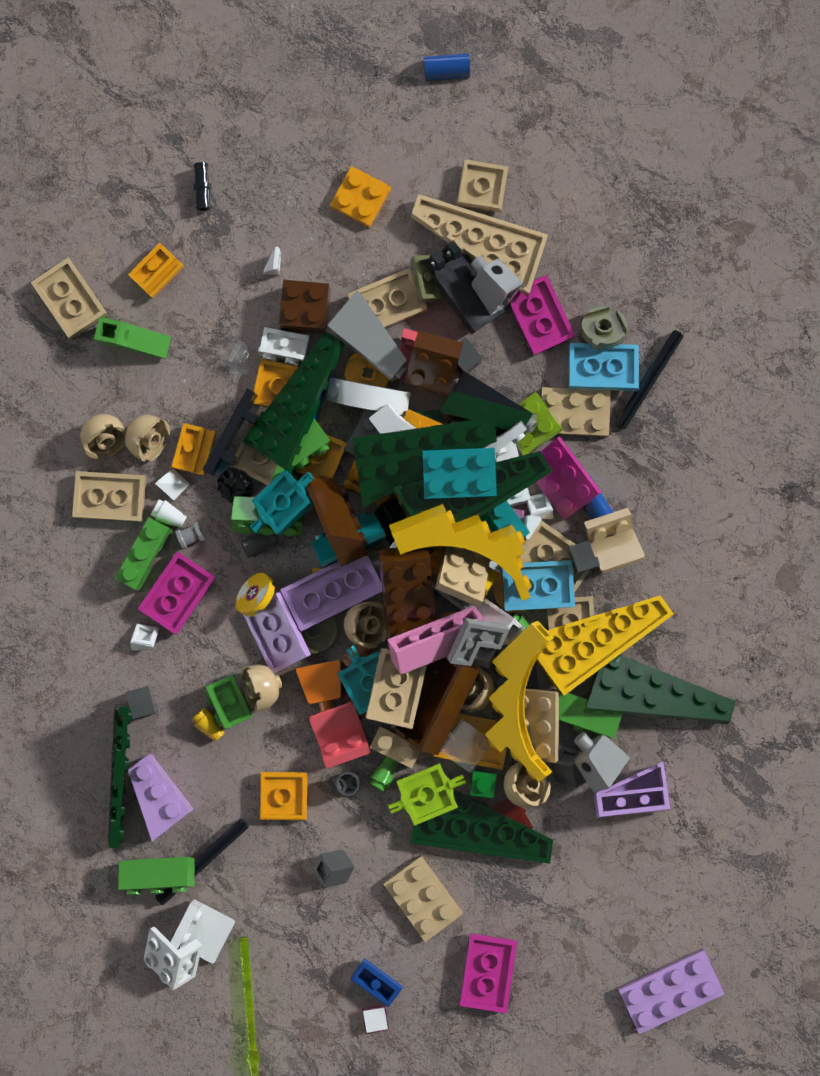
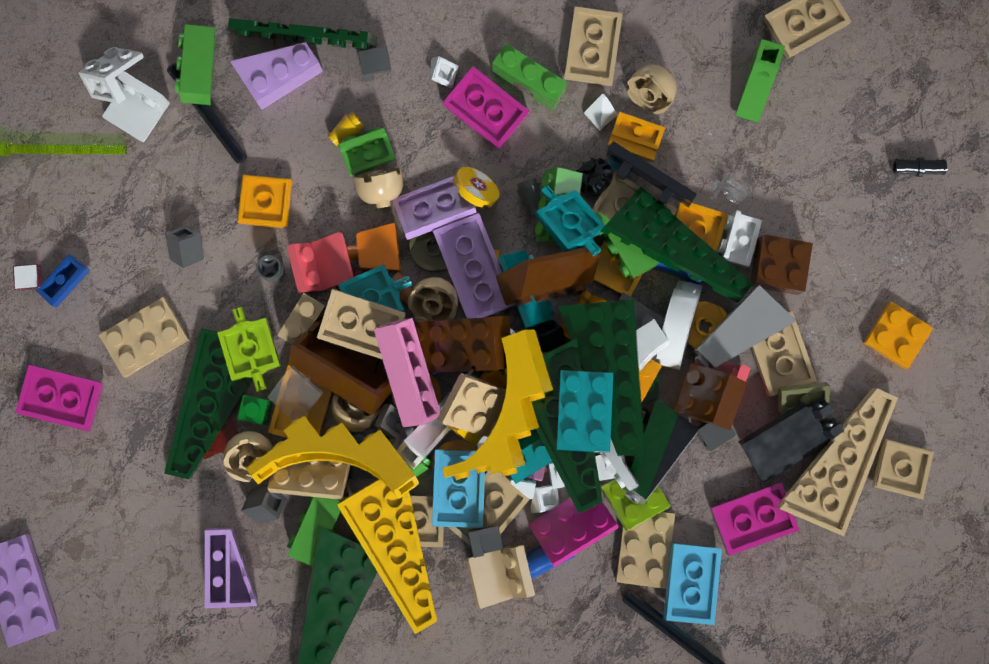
camera: 90 degrees right, 0 degrees up
tan cylinder [80,414,126,459] -> none
light orange plate [128,242,184,299] -> none
white cone [150,499,187,529] -> none
light grey bush [175,521,205,549] -> none
white slope [264,247,281,275] -> none
bright green cone [369,756,398,792] -> none
light grey plate [447,618,510,666] -> none
light grey torso [471,256,523,315] -> none
light grey torso [574,732,630,793] -> none
olive plate [581,306,628,350] -> none

